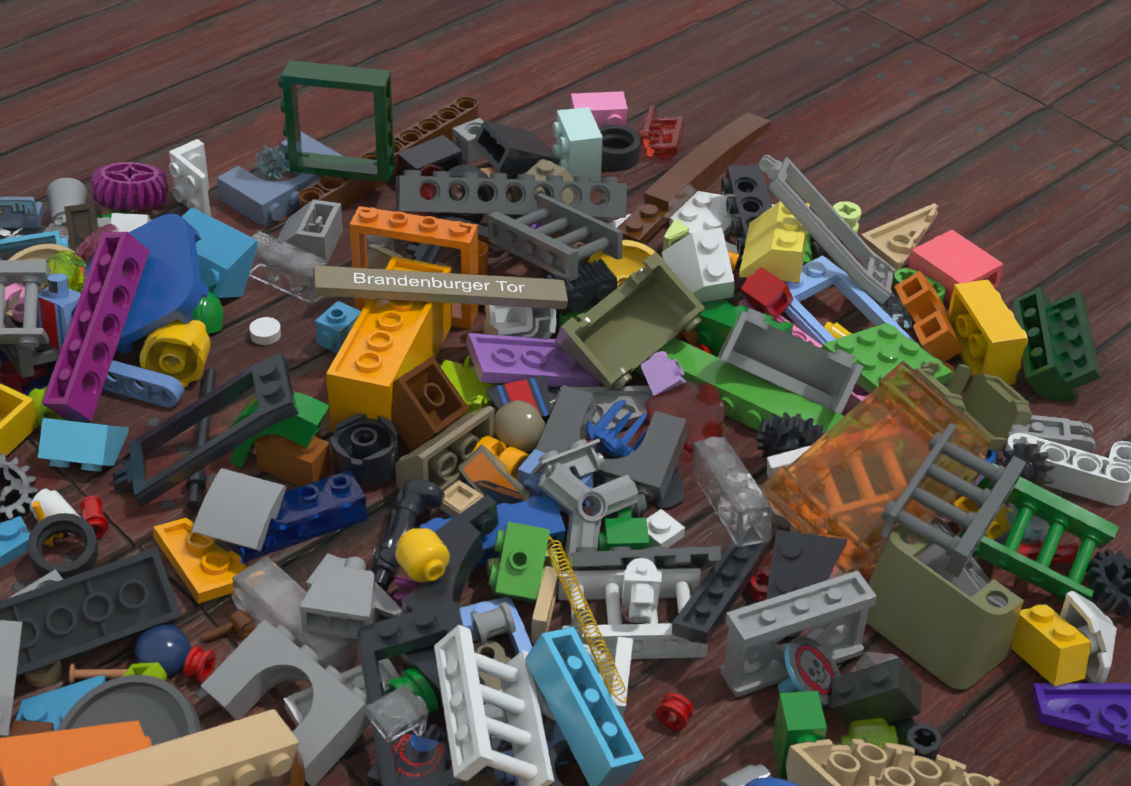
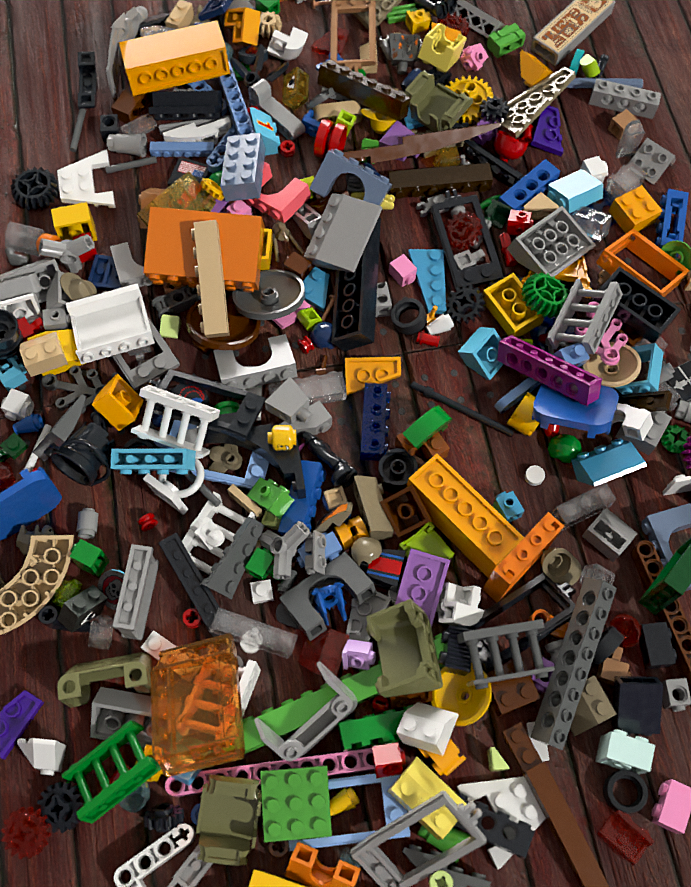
camera: 120 degrees right, 25 degrees up
clear neon green head [44,250,86,293] -> none
clear pink gear [75,224,119,261] -> none
black animal [113,353,299,507] -> none
light grey slope [192,468,286,551] -> none
dark tan tile [313,265,568,309] -> none
clear bracket [366,685,428,743] -> none
light grey bush [470,602,516,644] -> none
yellow piece [547,535,626,703] -> none
black gear [756,412,829,458] -> none
black wing [766,530,847,640] -> none
dark grey fence [881,422,1027,577] -> none
yellow brick [1011,605,1091,686] -> none

